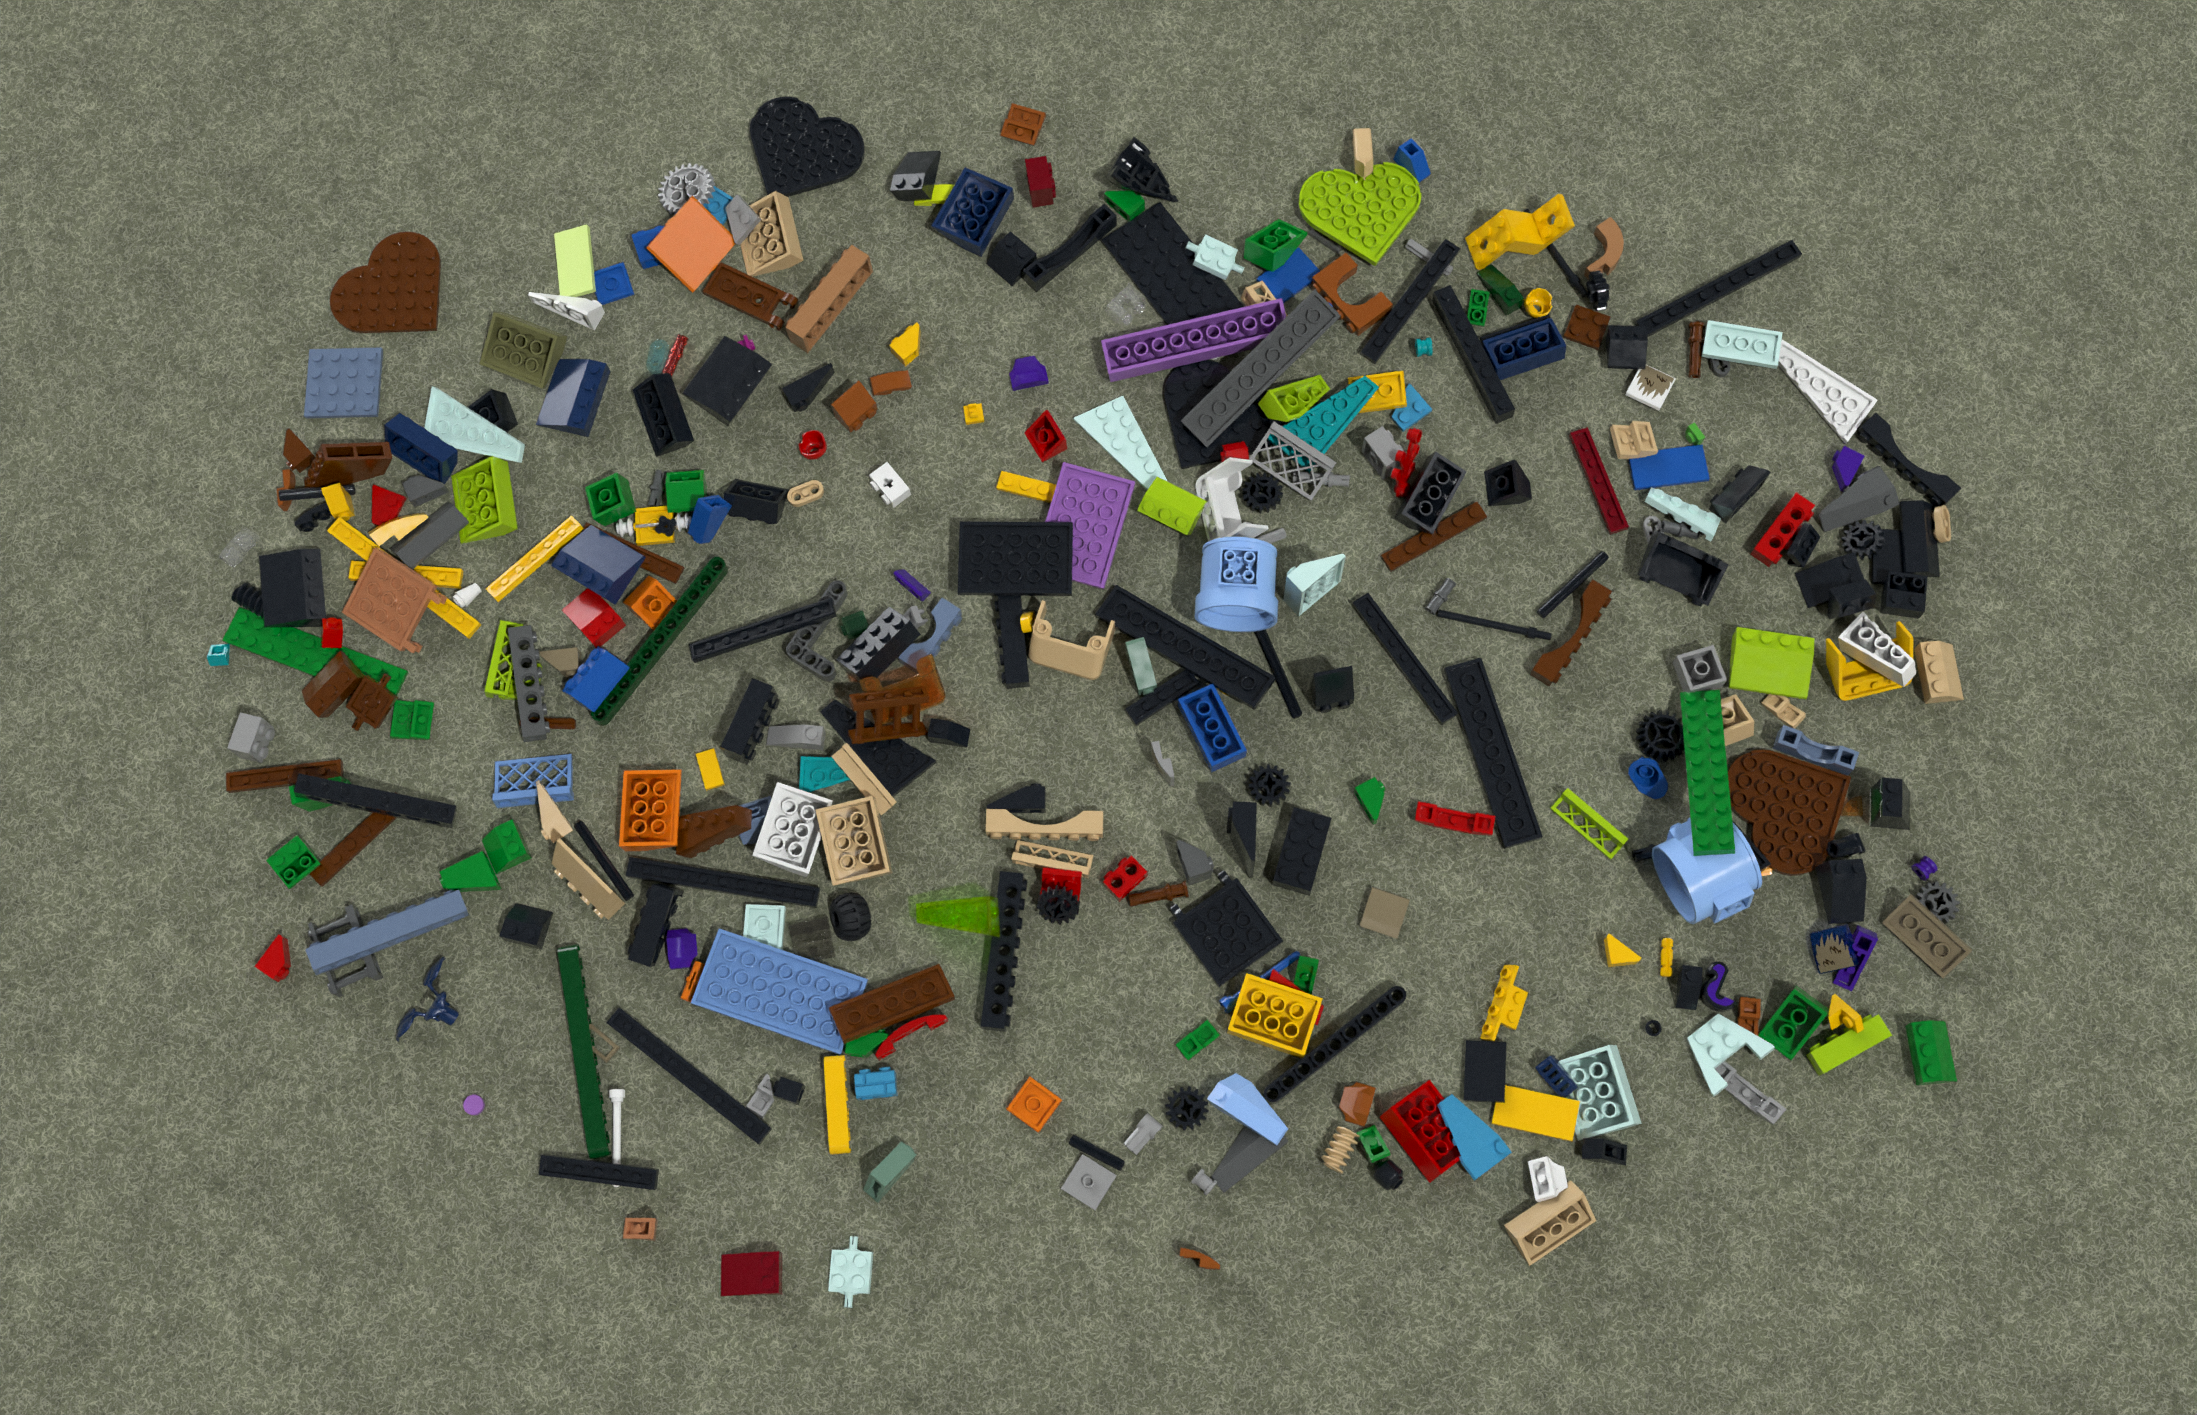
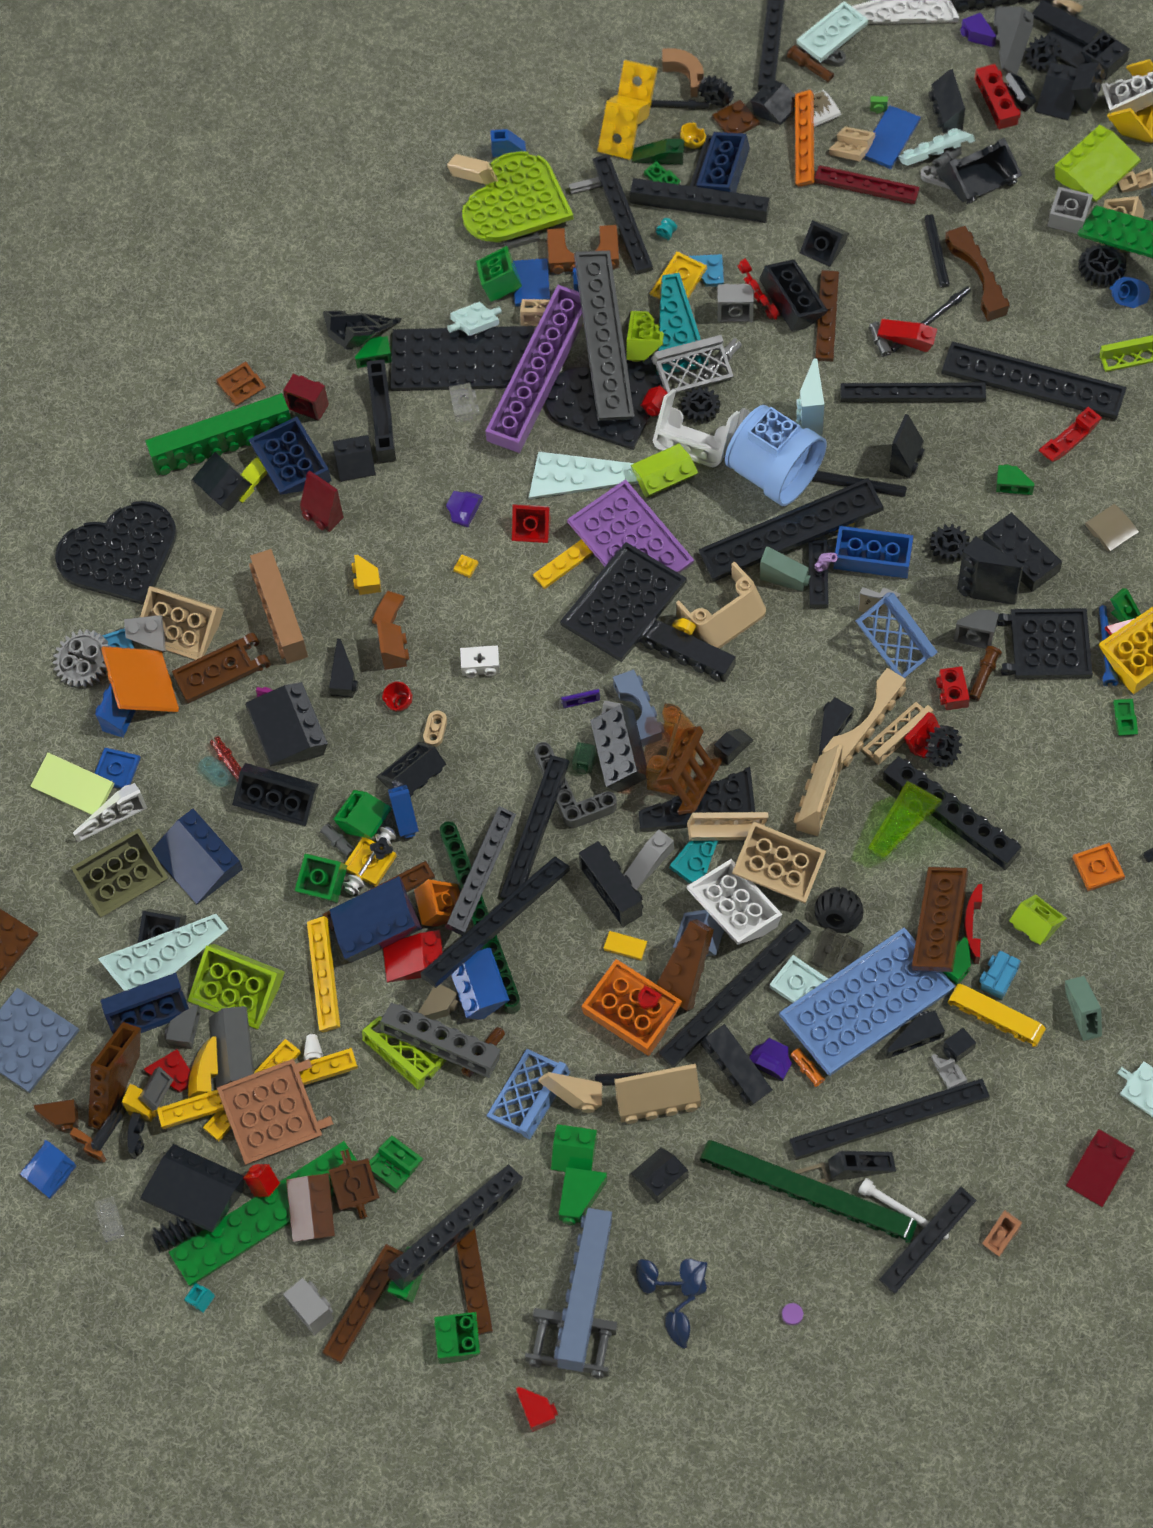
camera: 55 degrees left, 10 degrees down
none -> blue slope [20,1140,76,1199]
none -> dark grey tile [139,1067,174,1111]
none -> green brick [145,393,291,476]
none -> dark red slope [300,471,344,532]
none -> black plate [421,856,570,988]
none -> black plate [445,806,516,936]
none -> red tile [638,985,662,1010]
none -> tan slope [794,744,843,836]
none -> orange plate [795,90,814,187]
none -> lavender arm [815,553,838,572]
none -> black slope [828,1151,896,1179]
none -> medium blue fence [855,592,938,678]
none -> red slope [877,319,937,352]
none -> black slope [887,1010,945,1059]
none -> lime slope [1009,894,1067,945]

